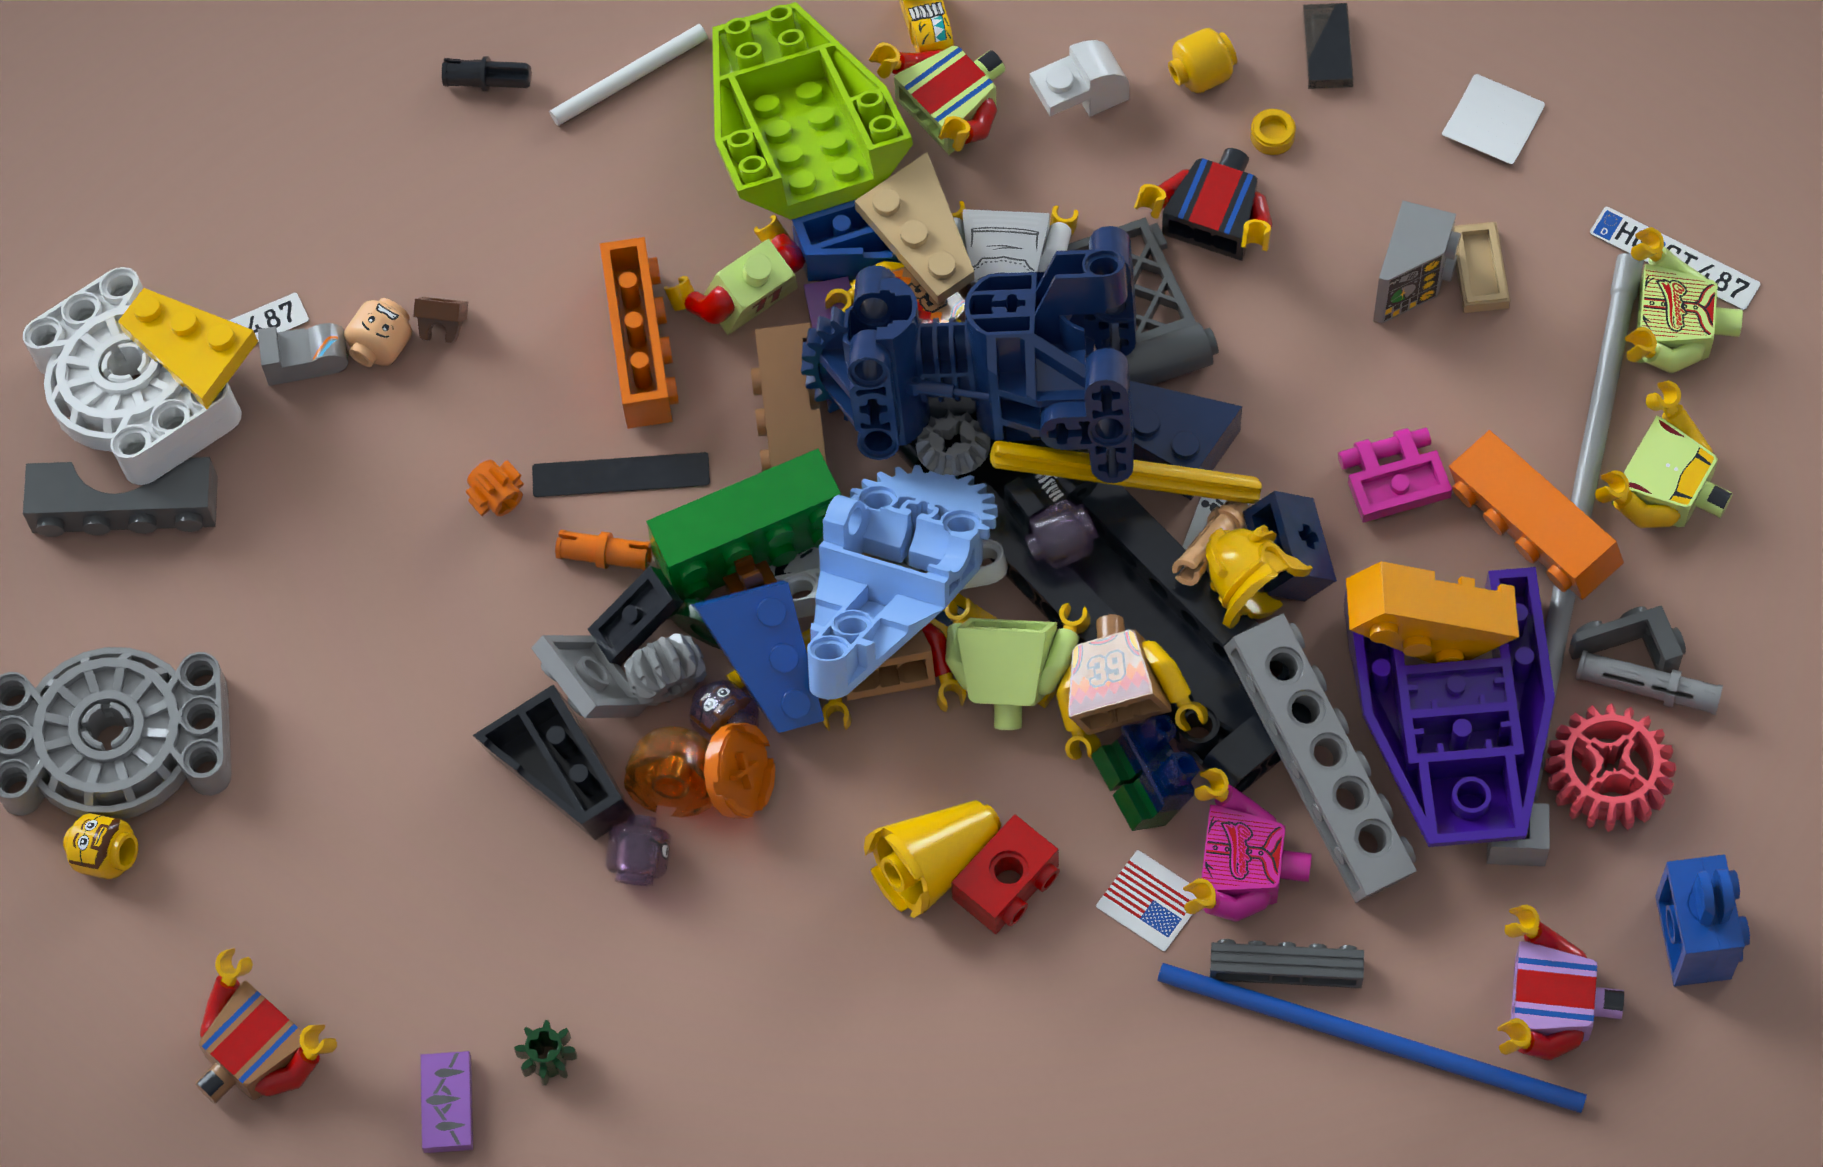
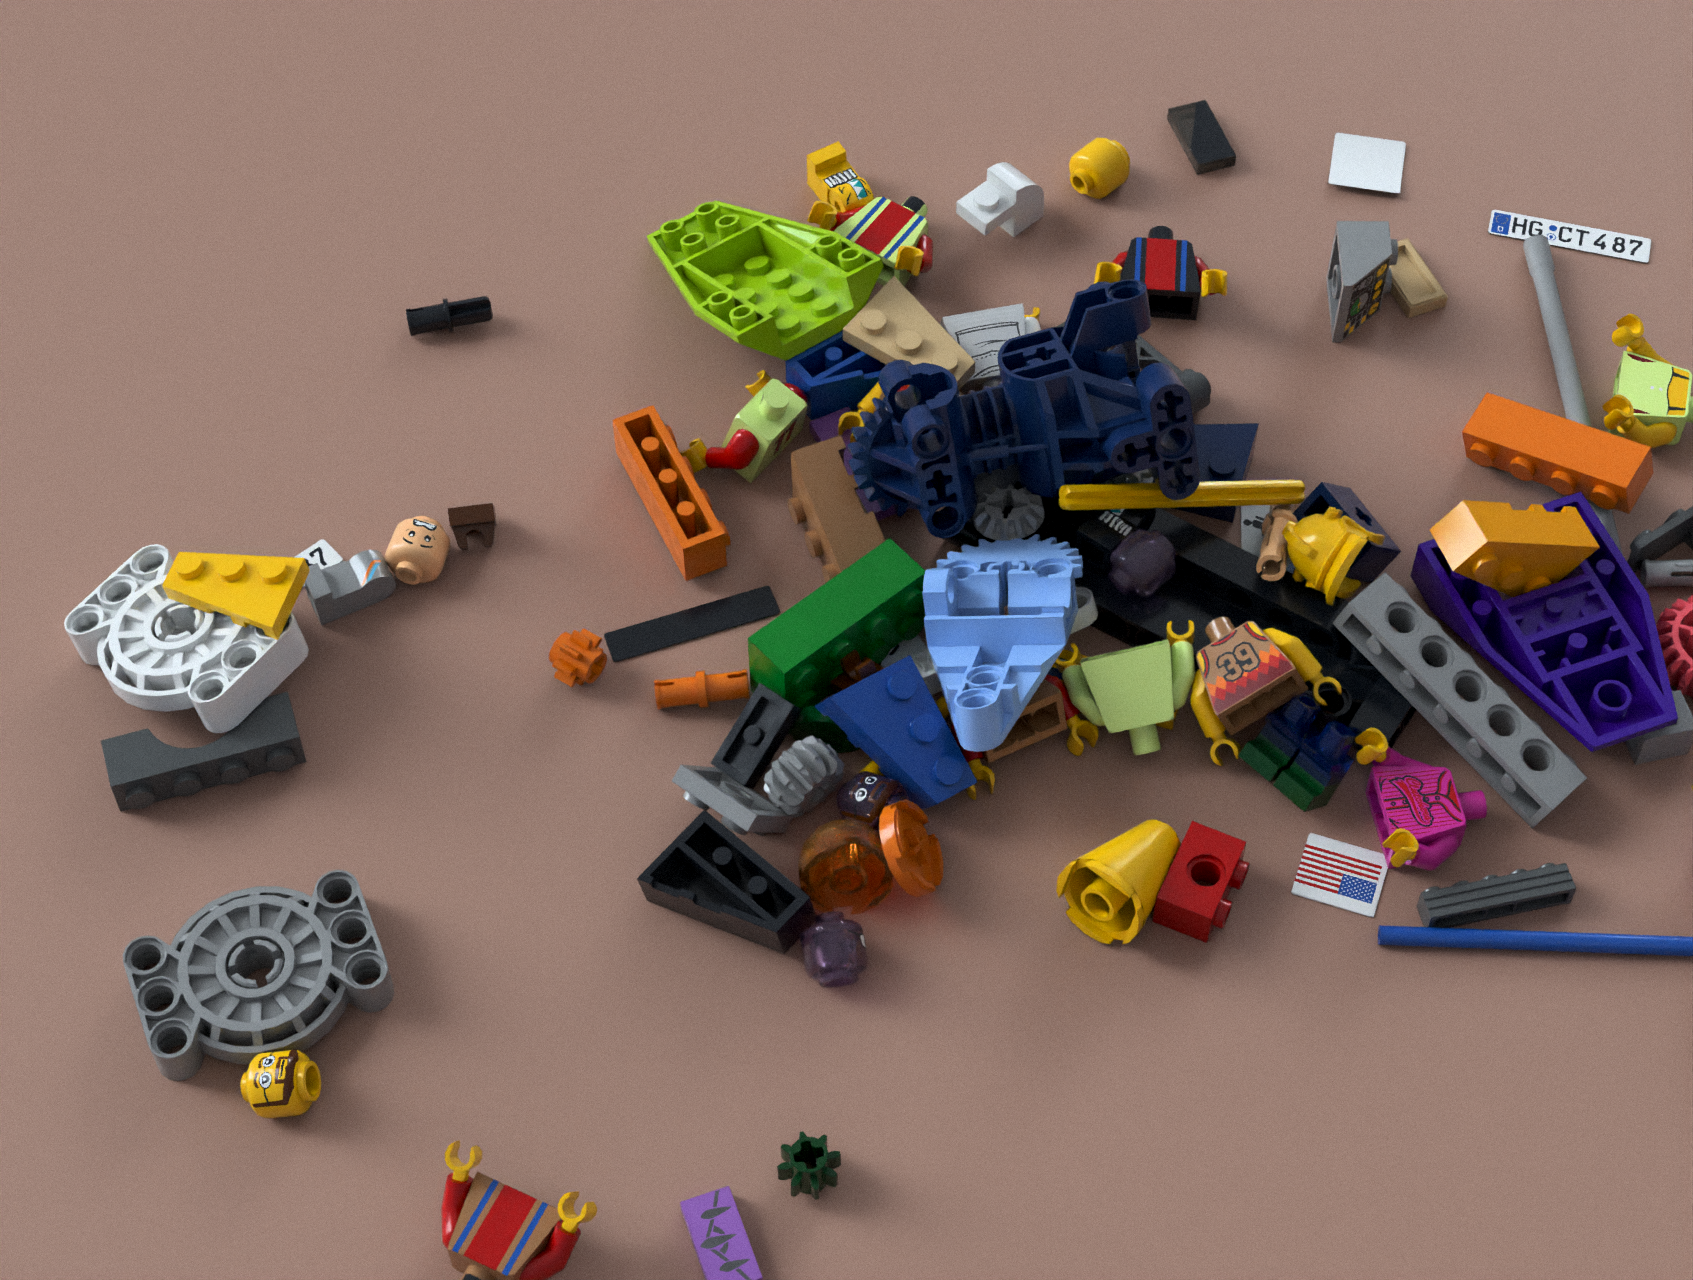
camera: 20 degrees left, 10 degrees down
white bar [549,24,708,126] -> none
yellow tile [1250,109,1296,155] -> none
dark pink plate [1338,427,1452,523] -> none
yellowish green torso [1625,227,1743,373] -> none

